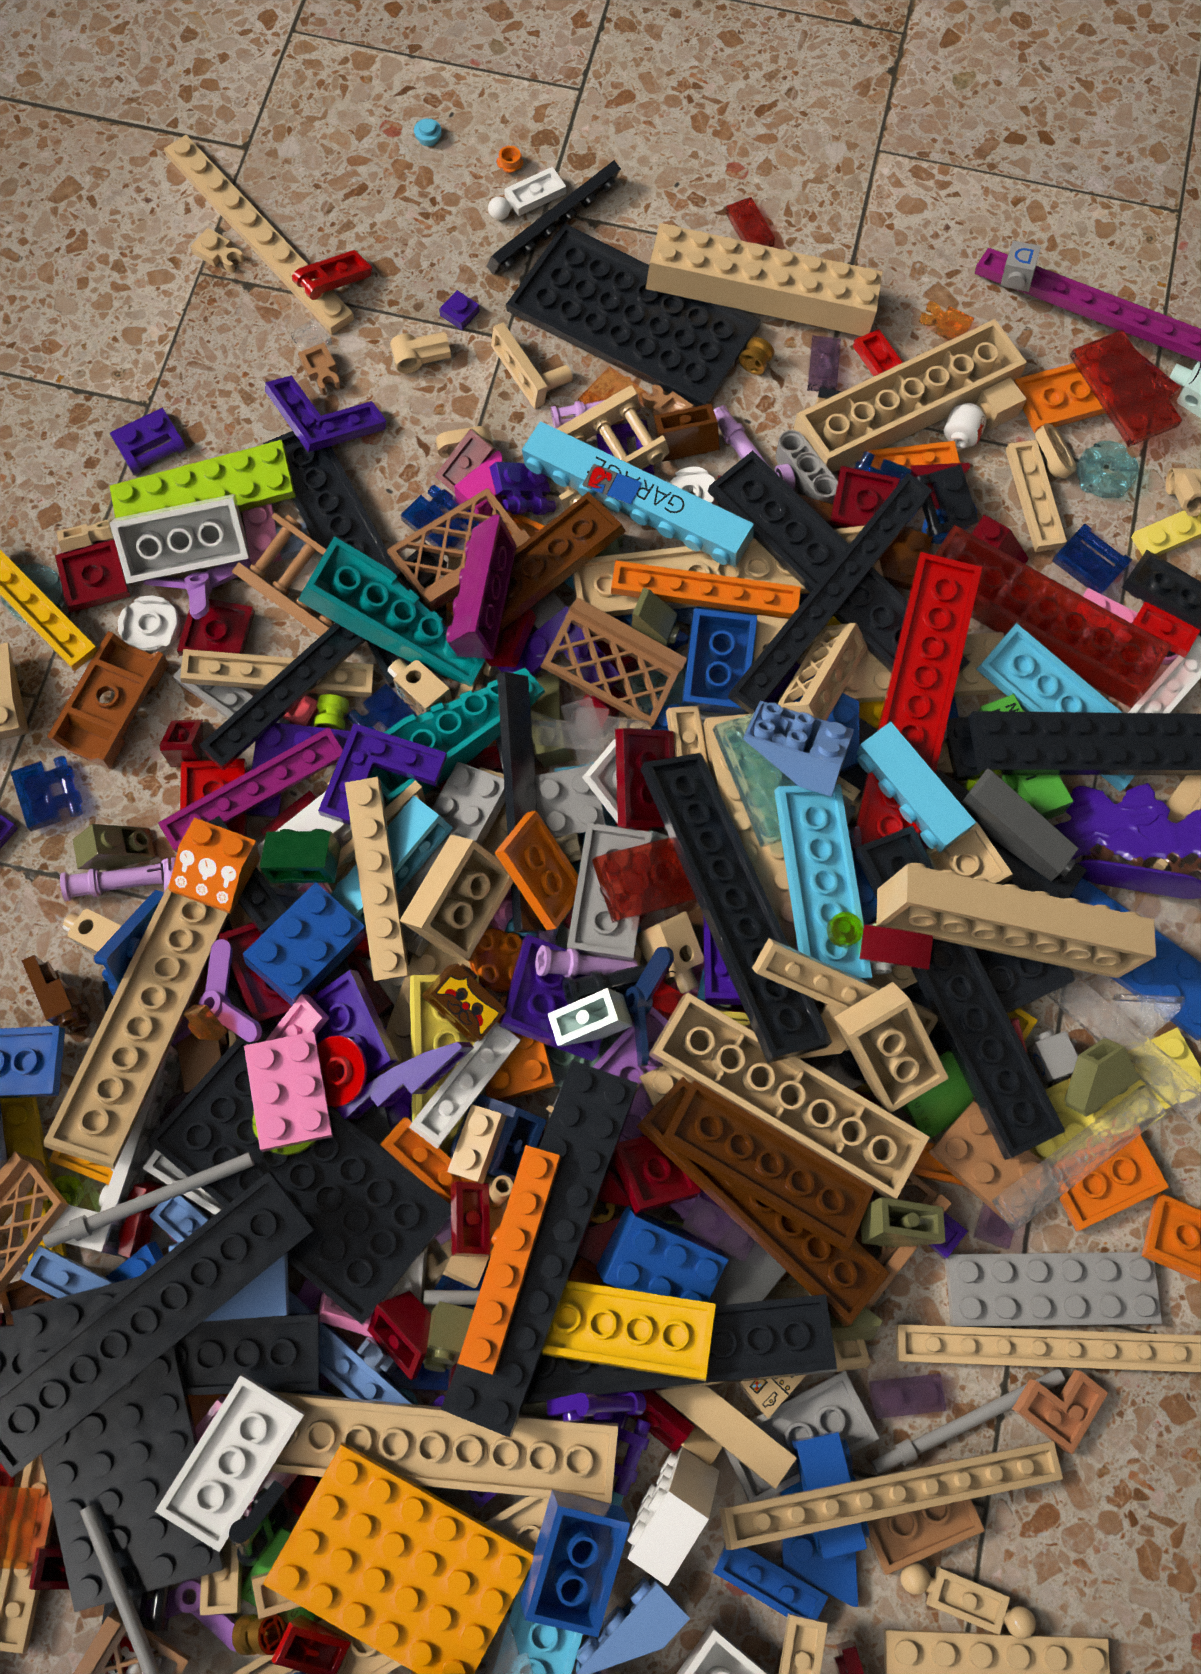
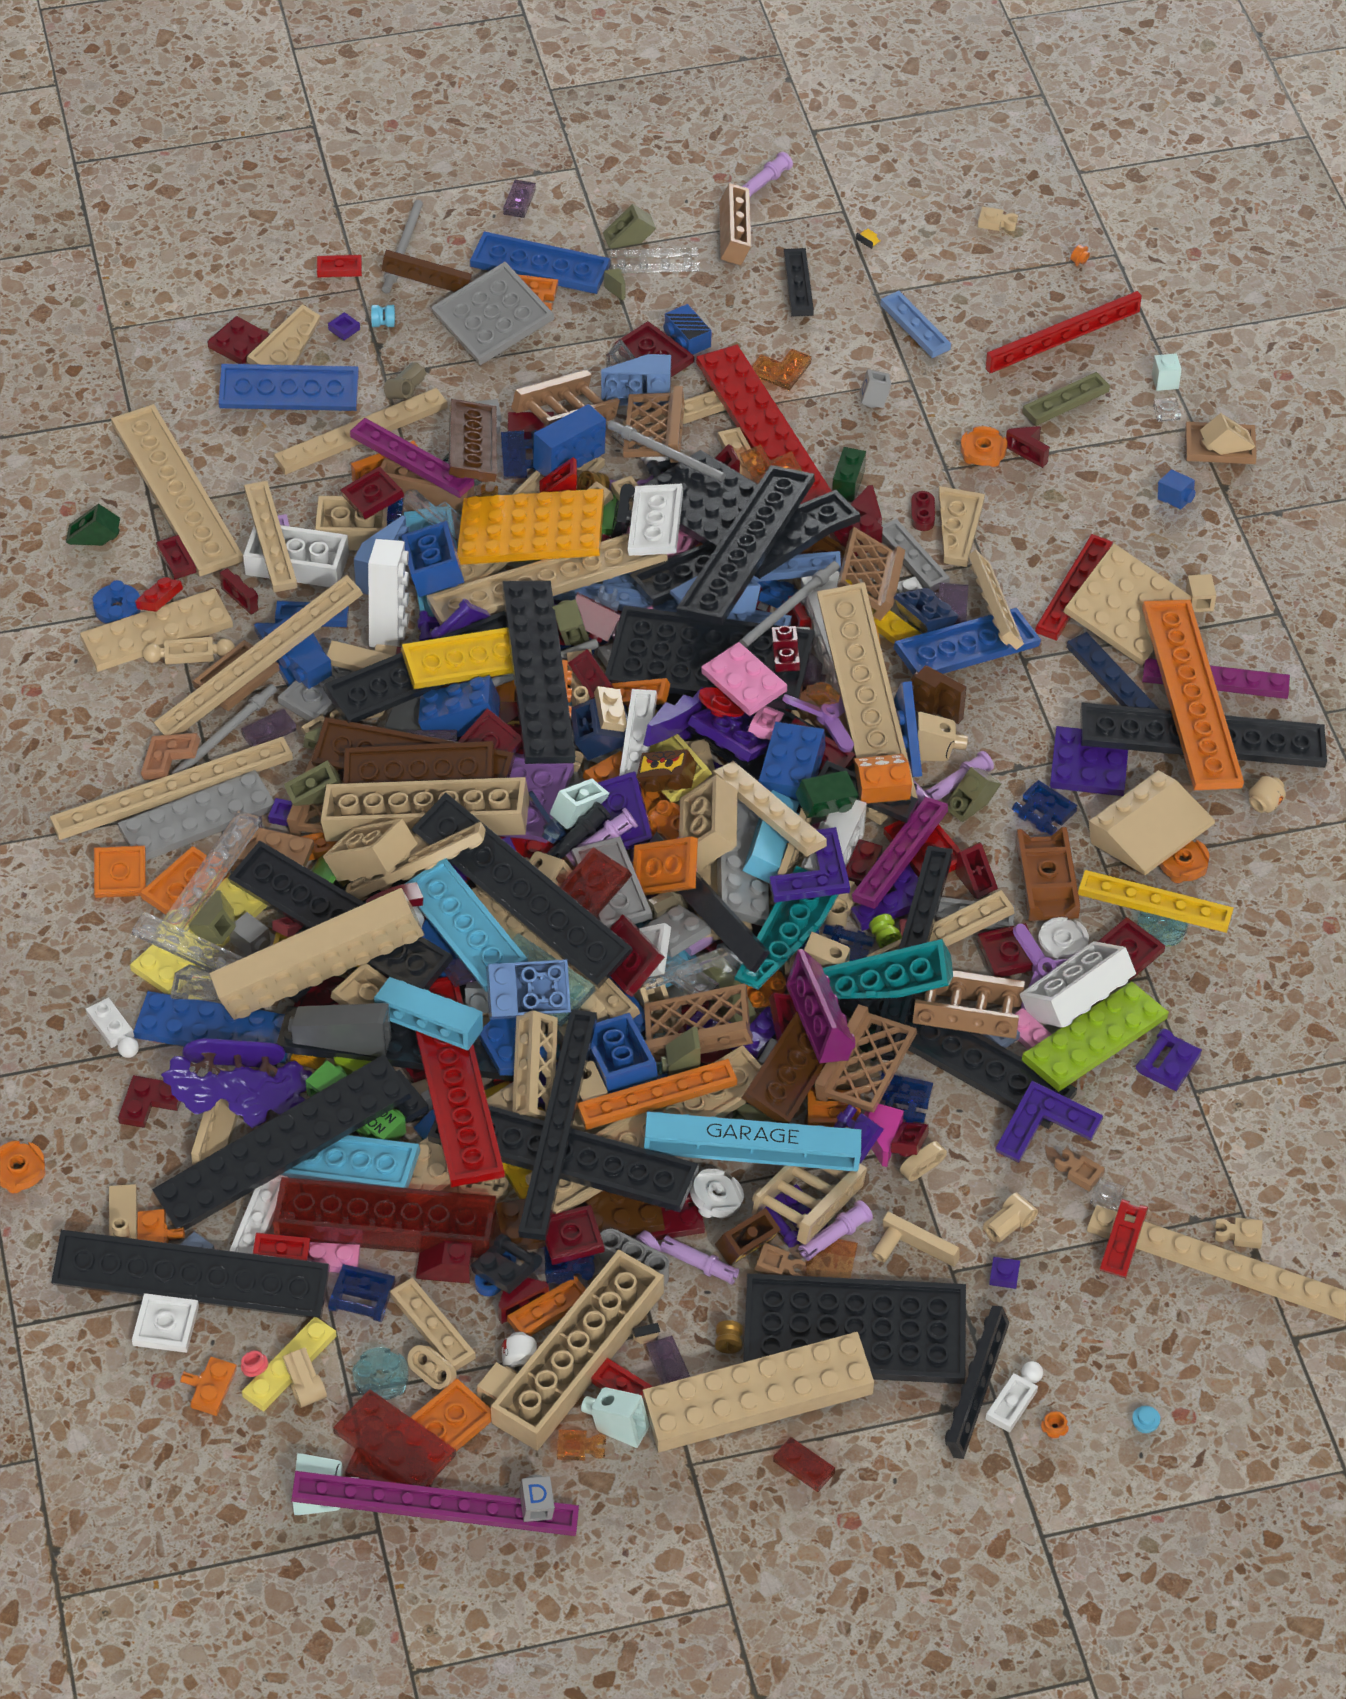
camera: 155 degrees right, 20 degrees down
tan plate [57,520,113,552] -> none
orange plate [458,1145,562,1375] -> none
sticker [582,464,642,504] -> none
clear neon green tile [827,912,863,948] -> none
none -> light aqua torso [581,1387,650,1448]
none -> dark red slope [772,626,800,672]

